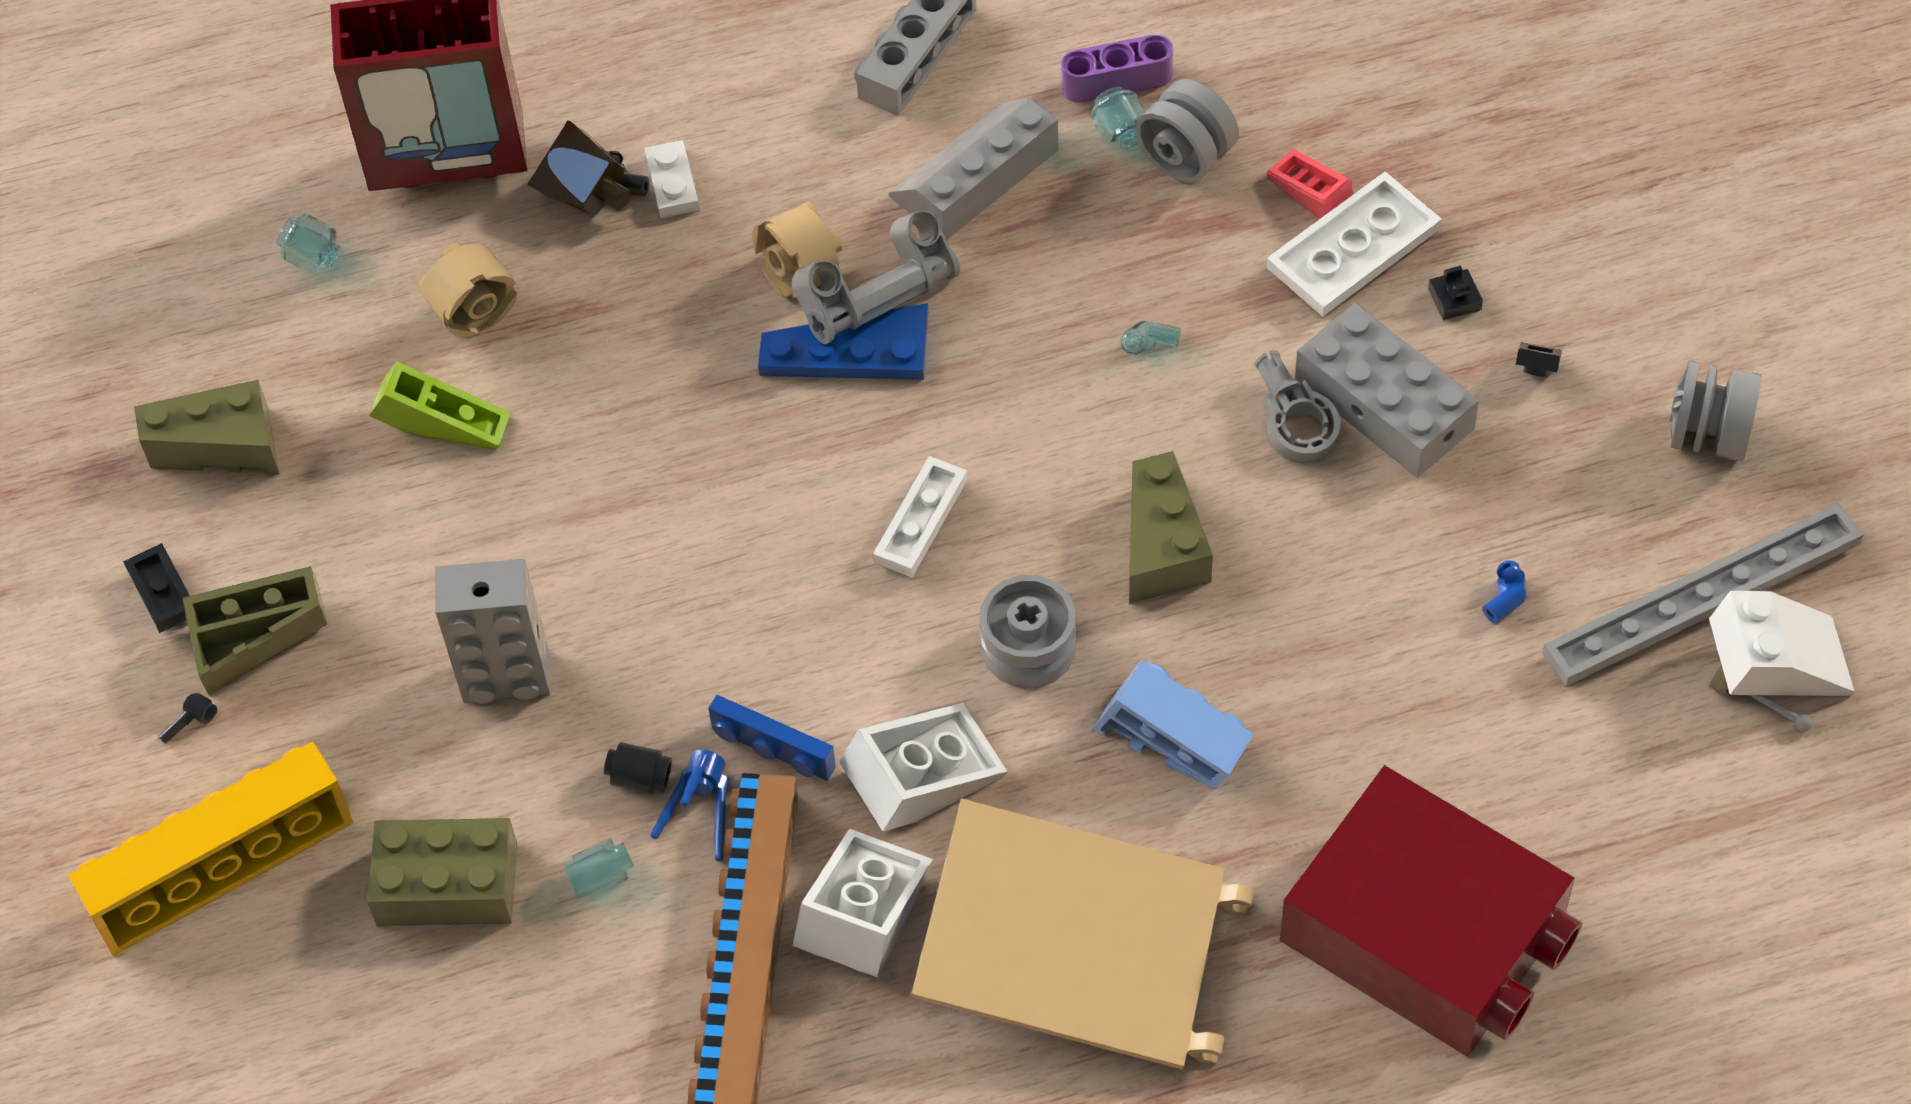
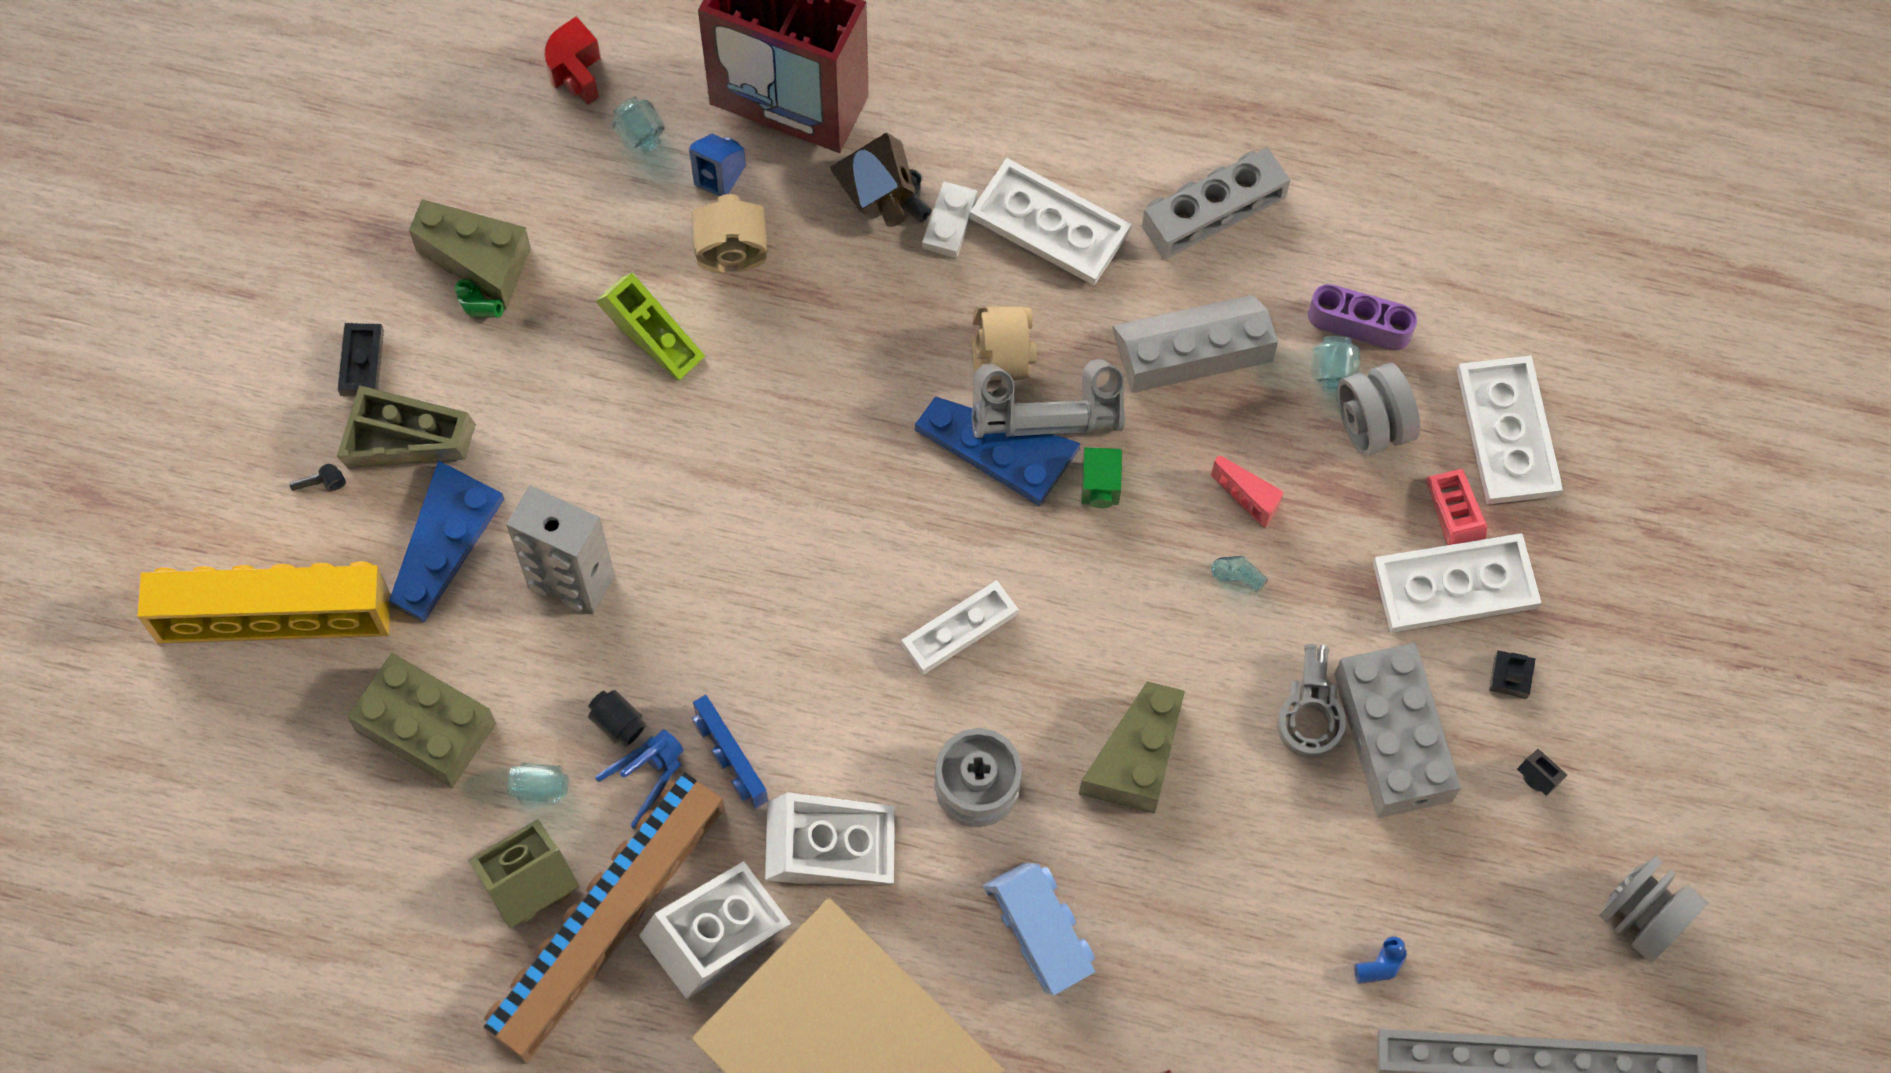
camera: 25 degrees right, 10 degrees up
none -> blue wing [389,460,504,623]
none -> green arm [454,279,504,318]
none -> olive slope [469,819,580,929]
none -> red brick [544,16,601,105]
none -> blue slope [689,133,746,197]
none -> white plate [970,158,1131,286]
none -> green brick [1081,447,1122,508]
none -> coral slope [1211,455,1284,528]
none -> white plate [1457,355,1563,505]

